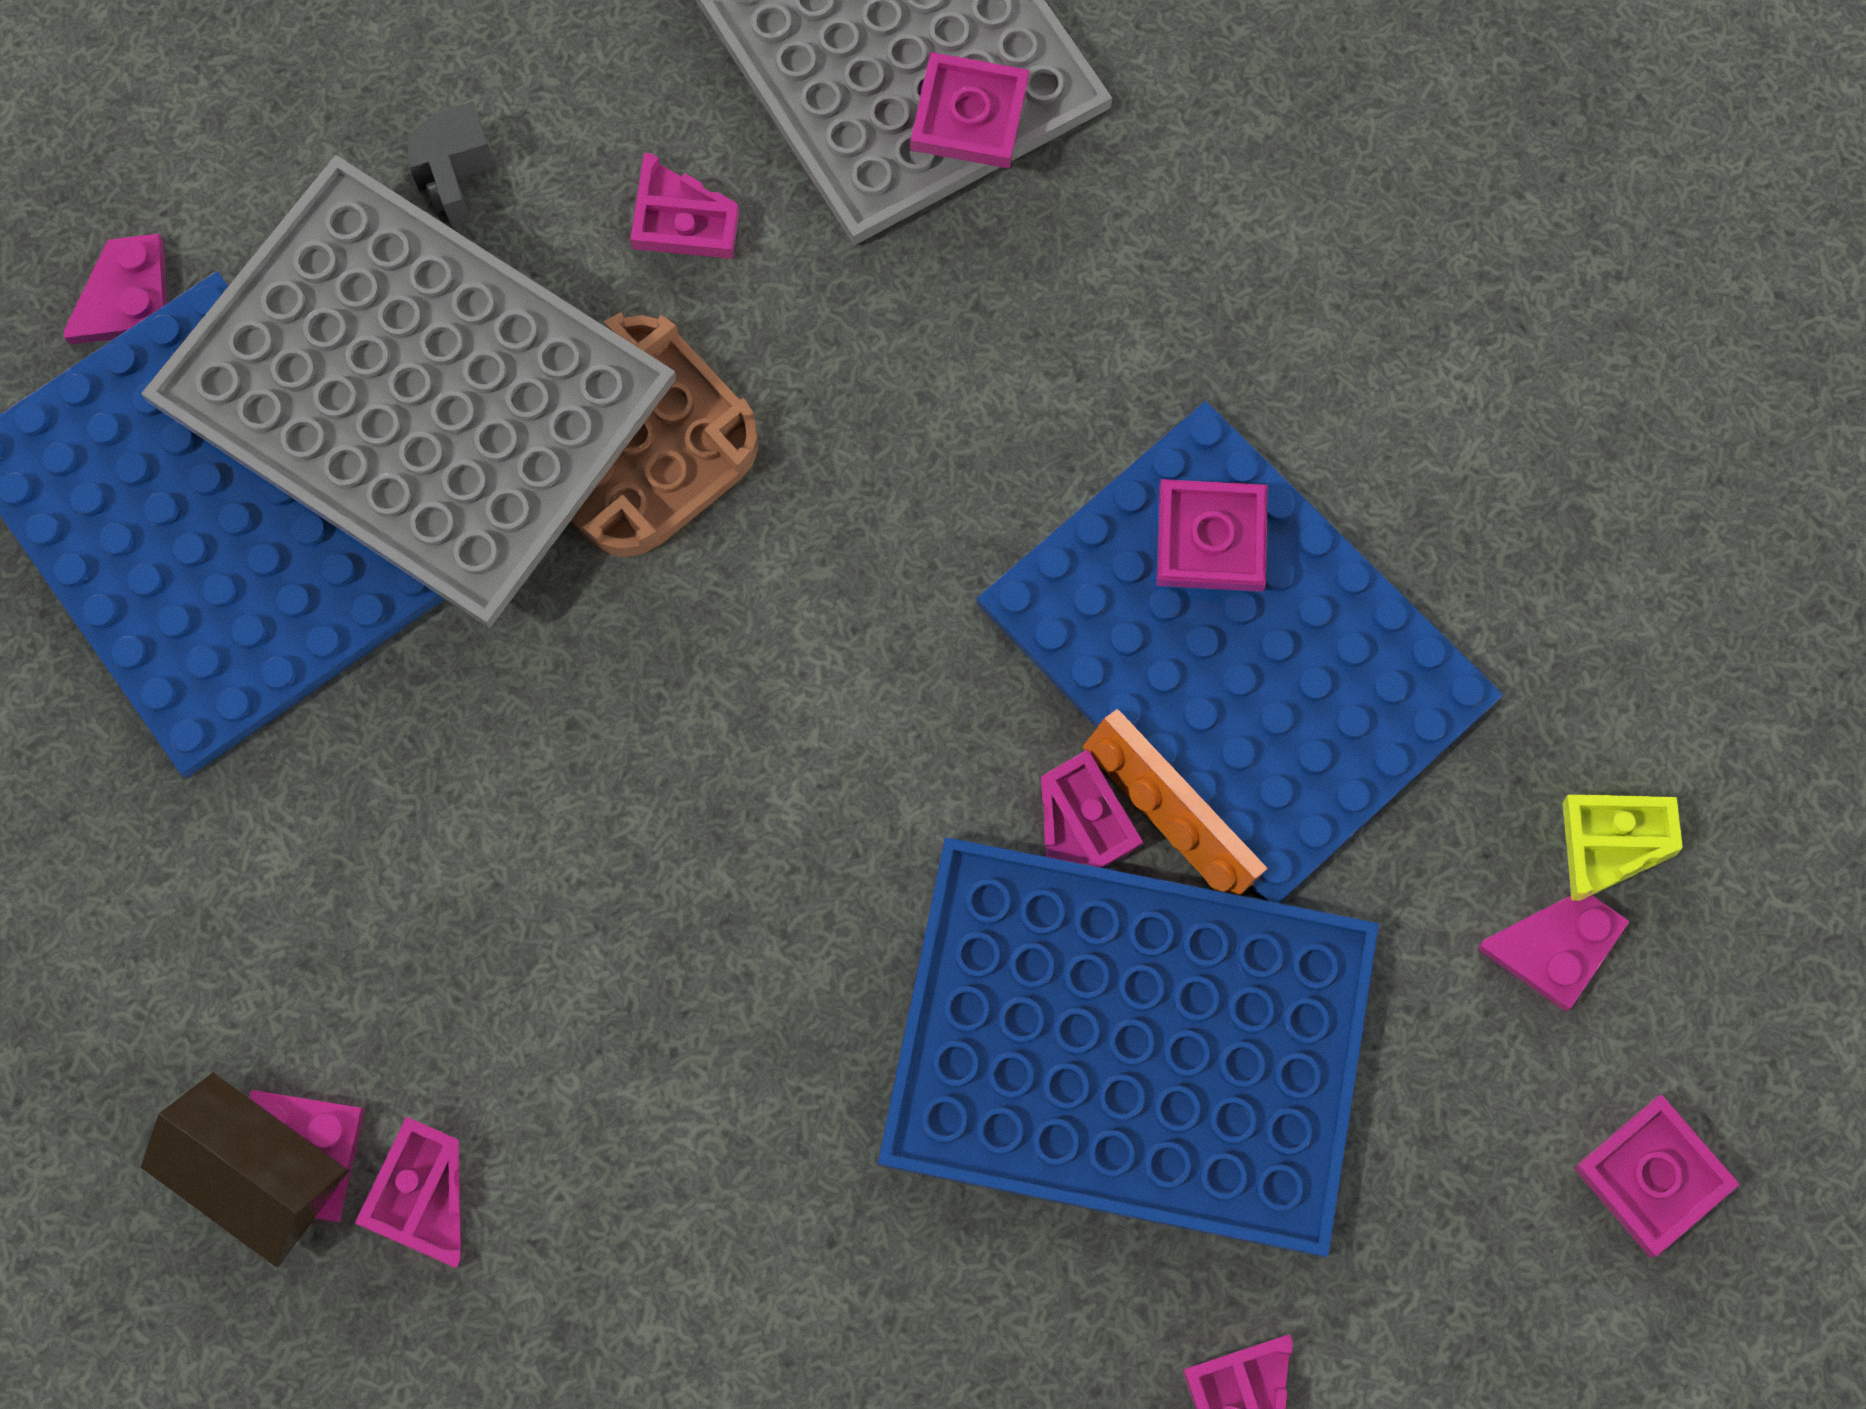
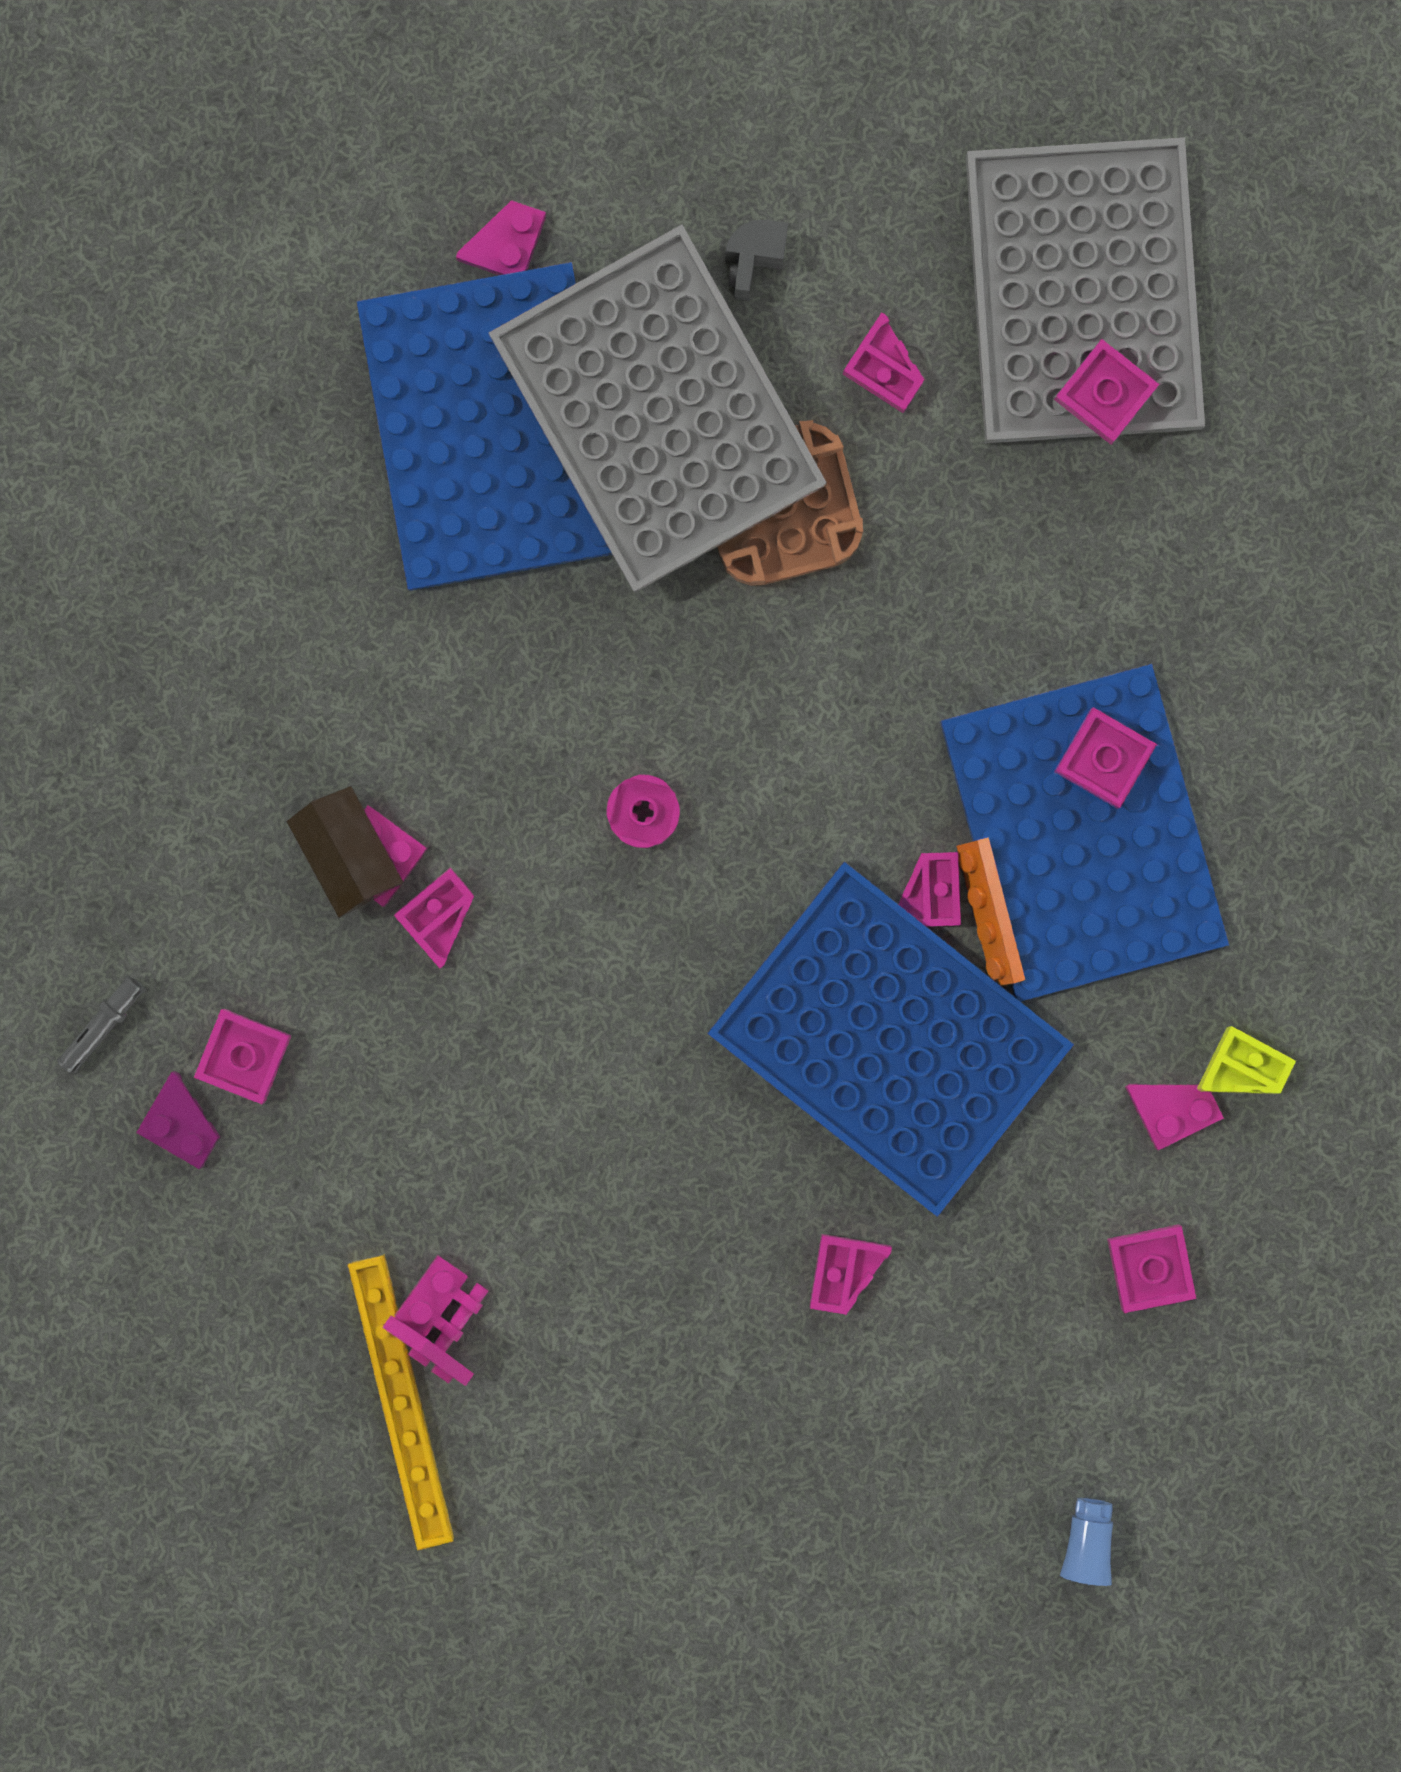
camera: 25 degrees right, 15 degrees up
none -> dark pink plate [607,775,680,848]

